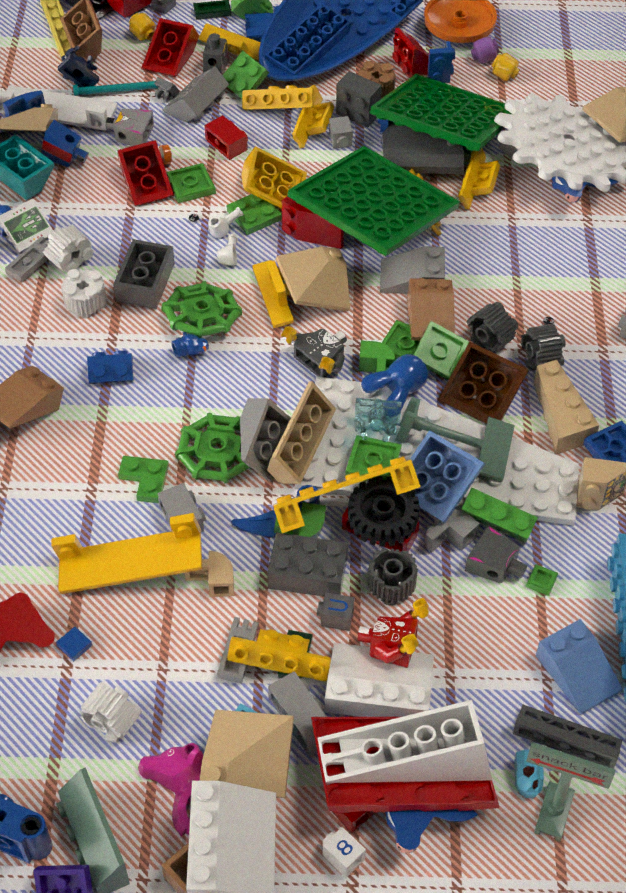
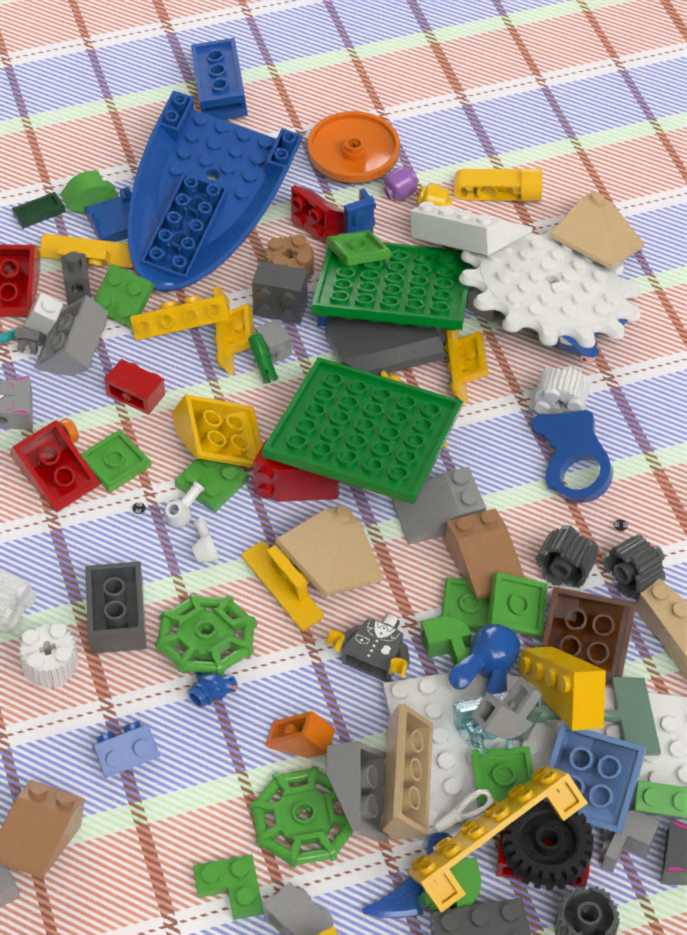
camera: 20 degrees left, 0 degrees up
none -> white brick [24,293,63,336]
none -> green axle [248,333,279,384]
none -> orange slope [265,711,335,758]
none -> bright green tile [326,230,391,266]
none -> white slope [410,202,532,256]
none -> white piece [434,789,494,833]
none -> yellow beam [453,168,542,202]
none -> light grey brick [471,677,543,739]
none -> yellow wedge [518,647,606,731]
none -> blue animal [532,410,614,503]
none -> white brick [534,366,590,414]

